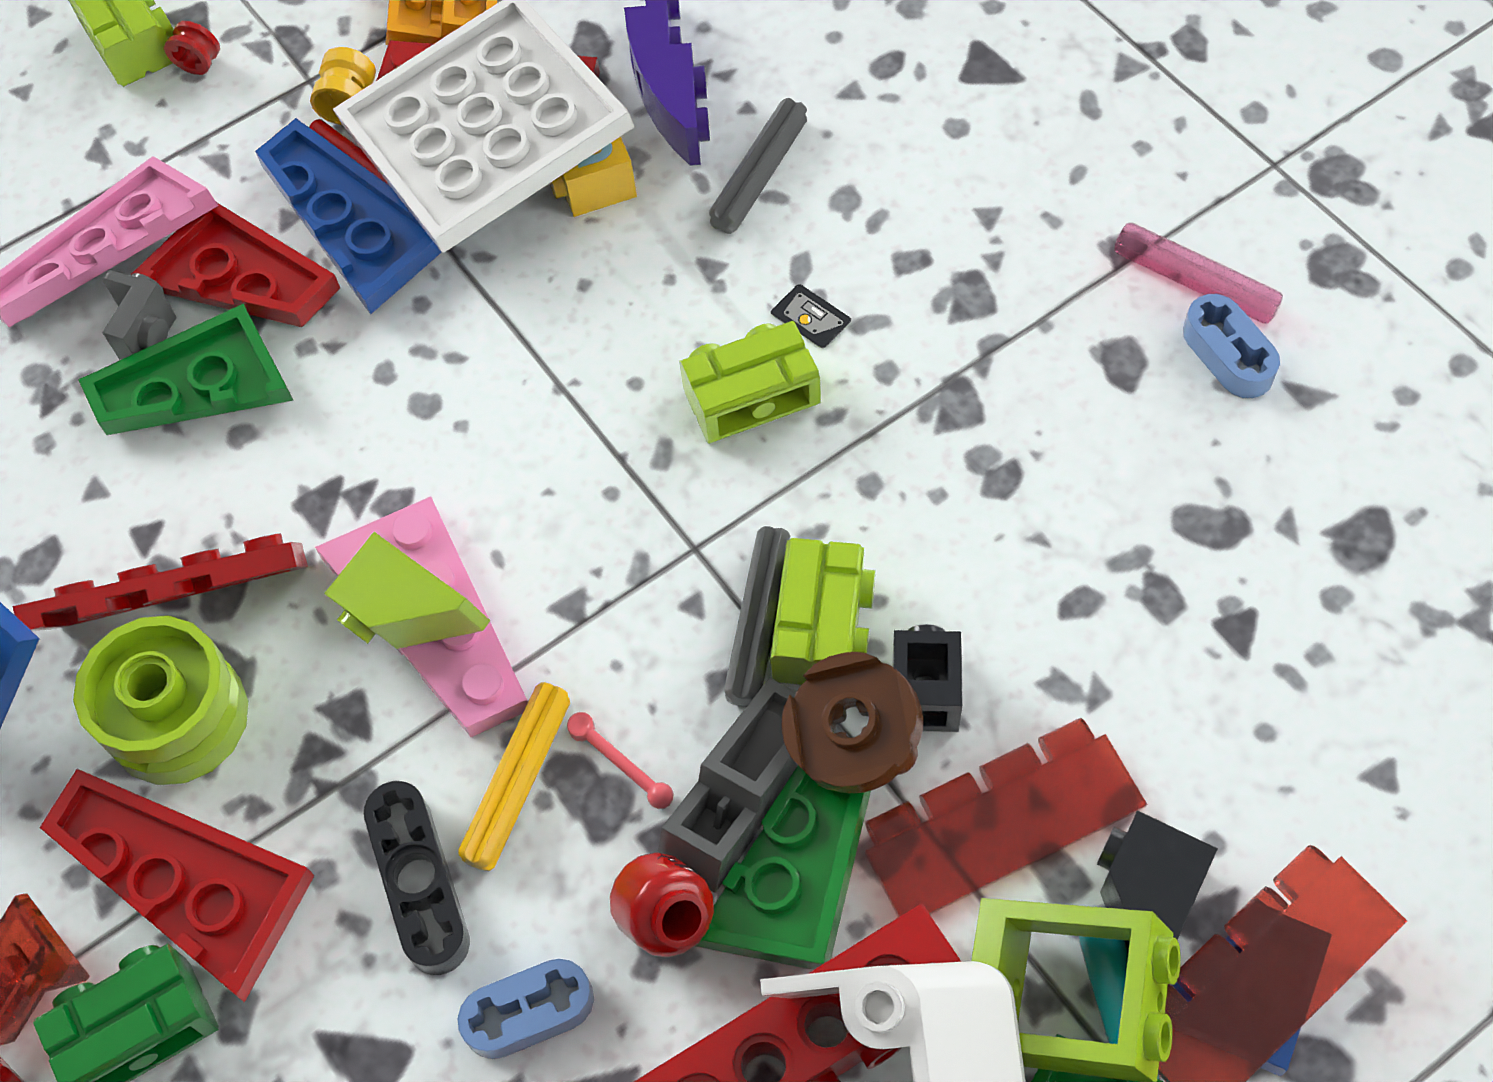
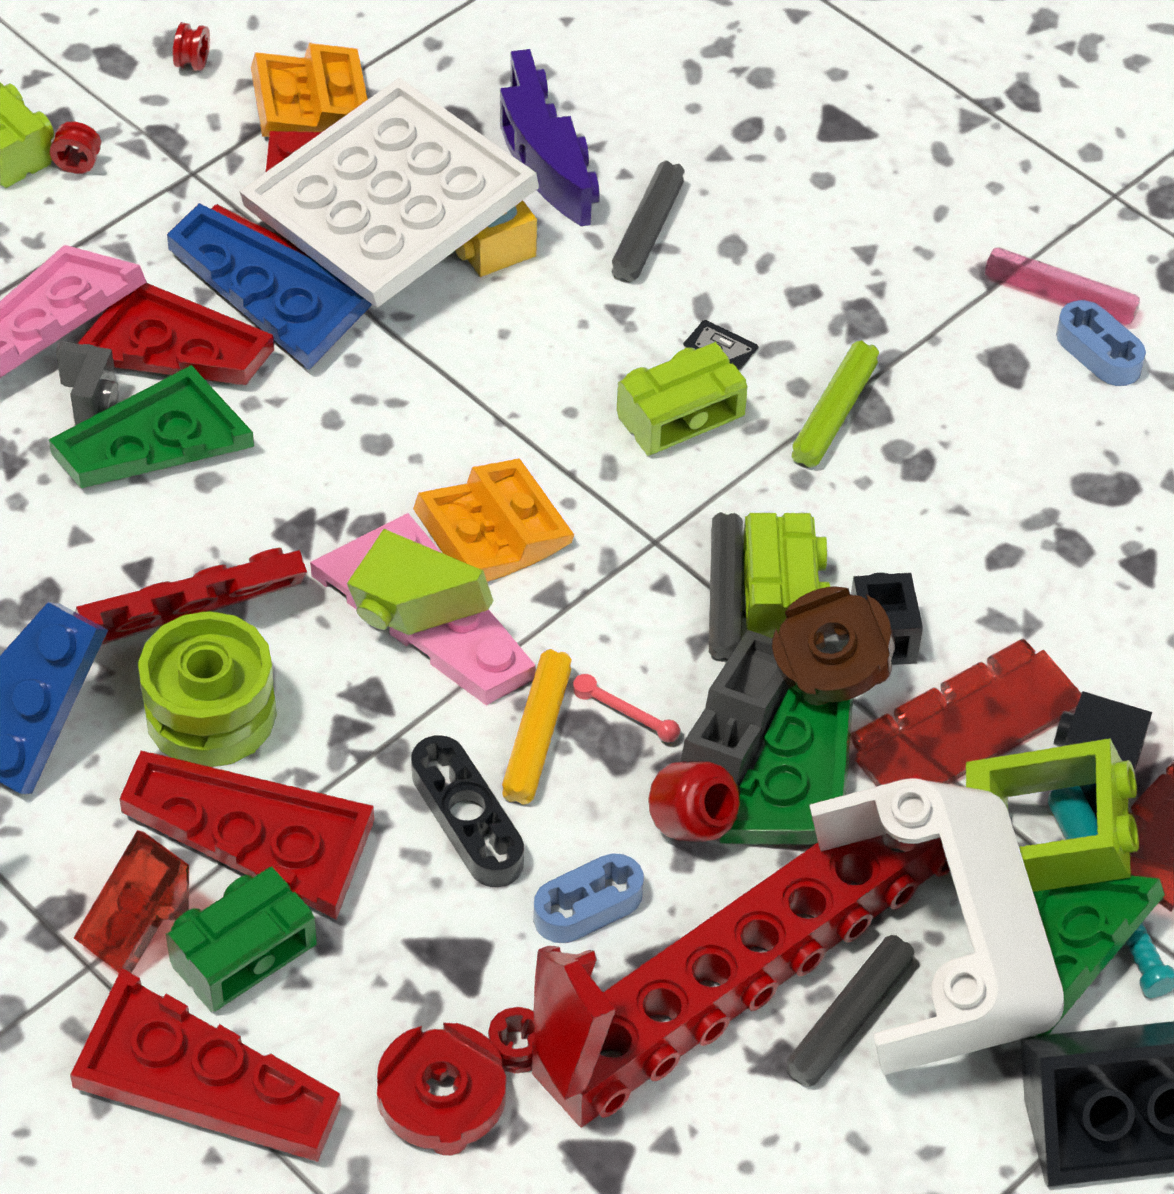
camera: 15 degrees left, 10 degrees down
yellow wheel [310,47,376,125] -> none
none -> light orange slope [413,458,574,582]
none -> lime axle [791,340,879,468]

